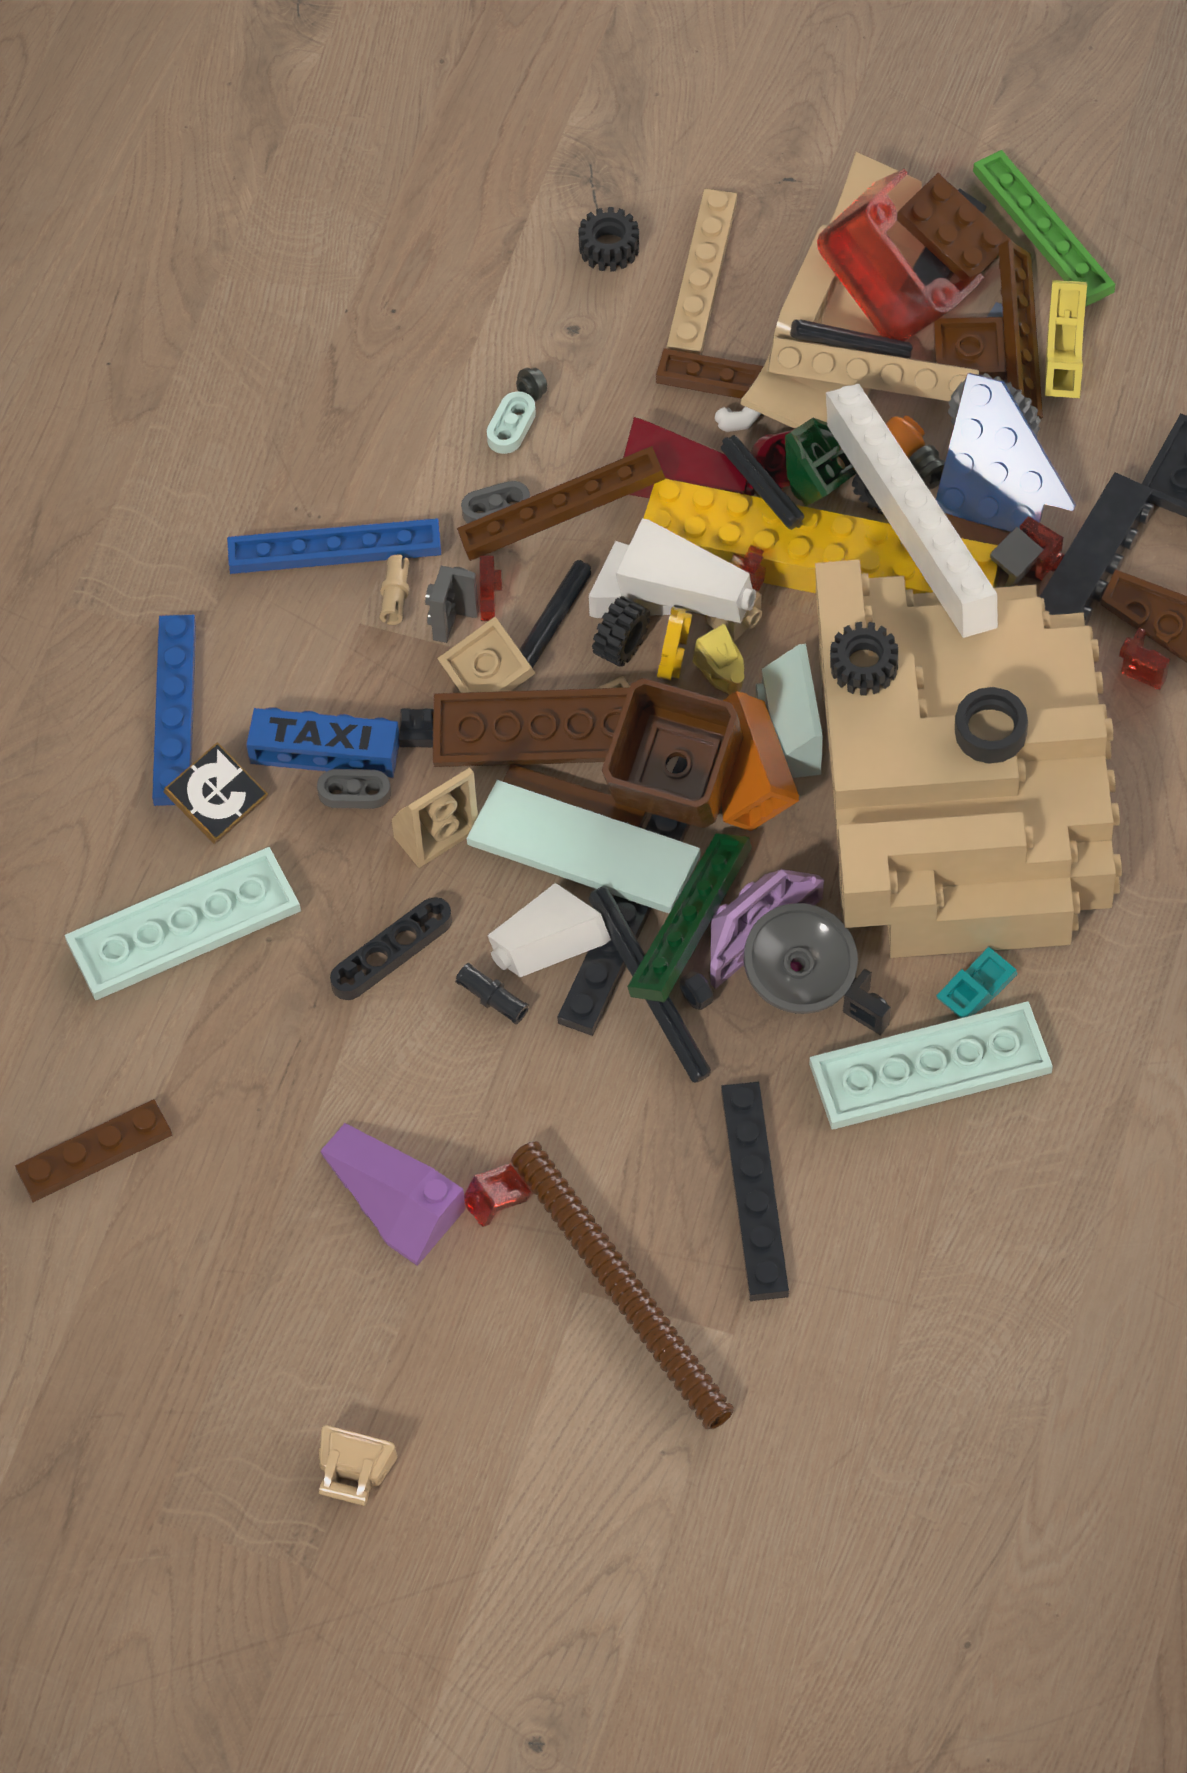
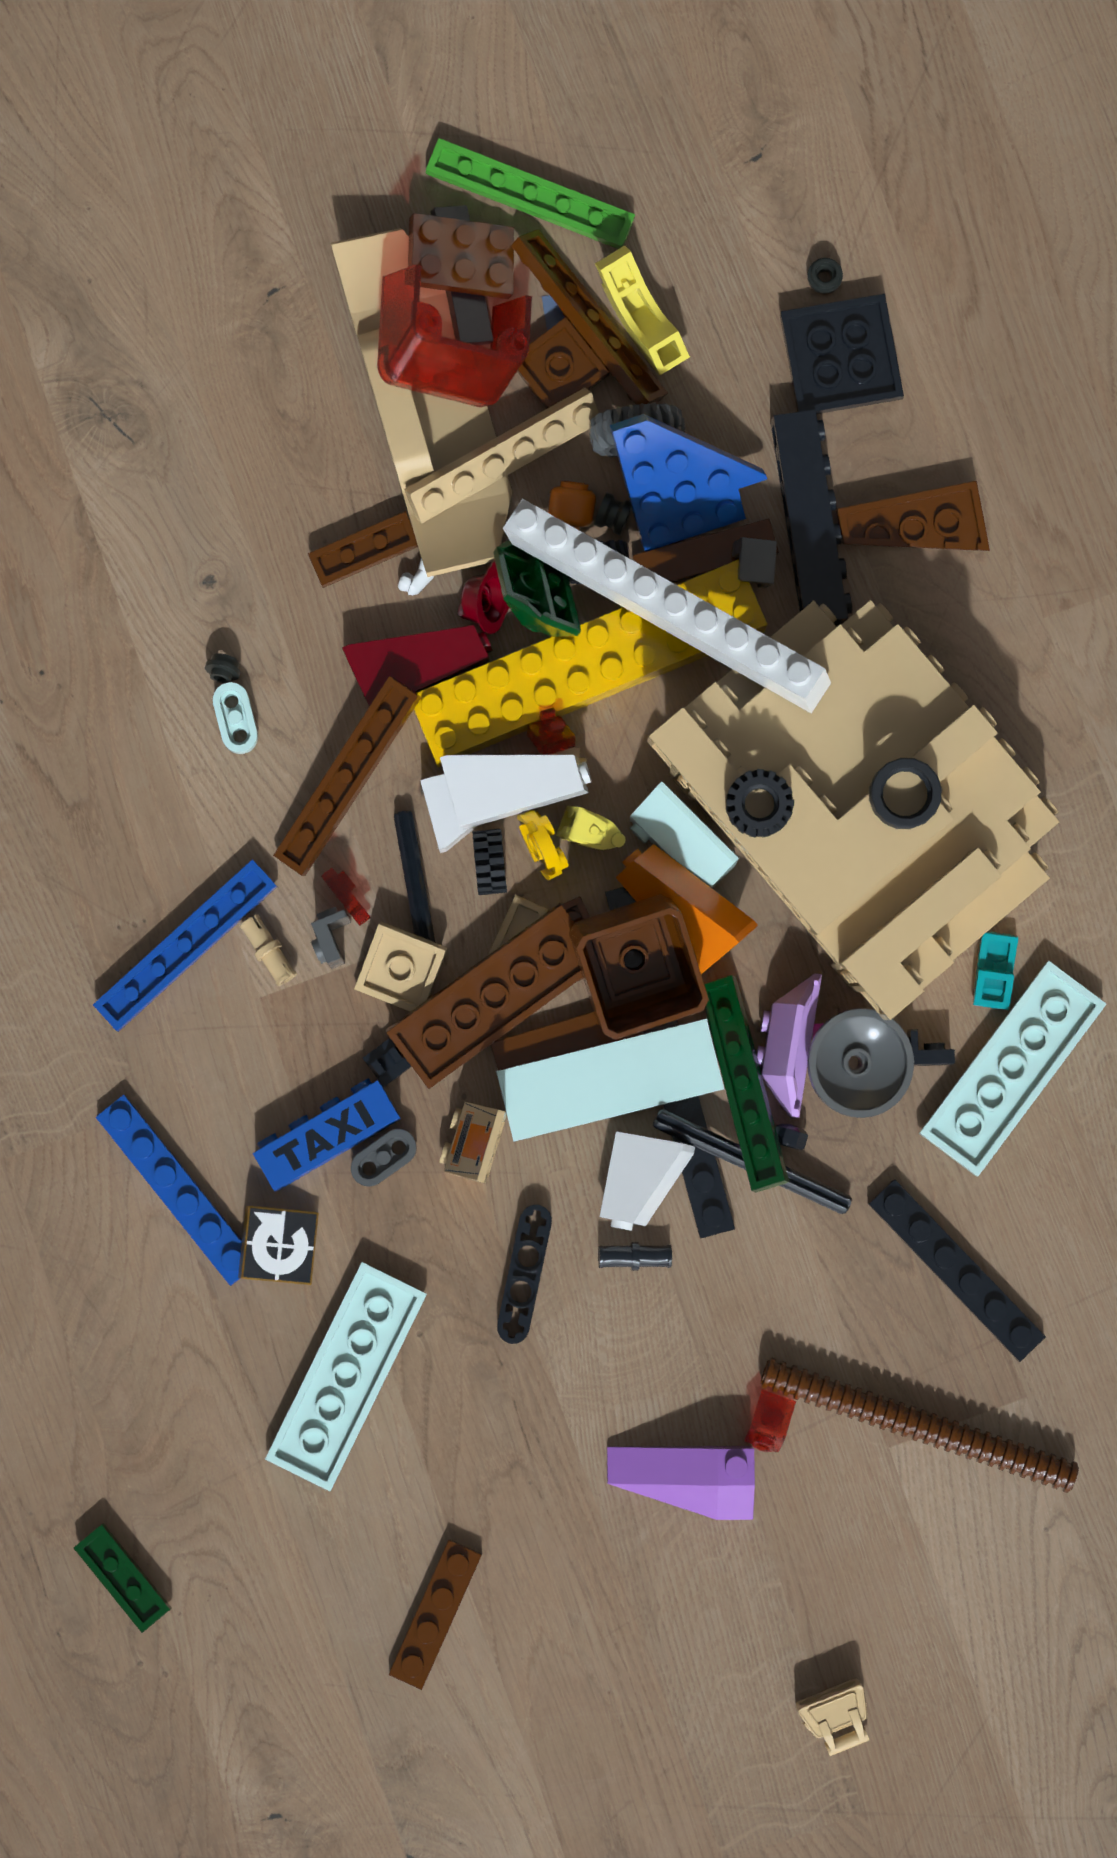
camera: 40 degrees left, 25 degrees up
dark grey plate [461,481,530,523] -> none
black tyre [578,207,639,272] -> none
tan plate [667,189,737,355] -> none
black axle [721,435,804,530] -> none
black axle [790,319,913,359] -> none
clear red bracket [1020,516,1064,580] -> none
clear red bracket [1119,628,1170,690] -> none

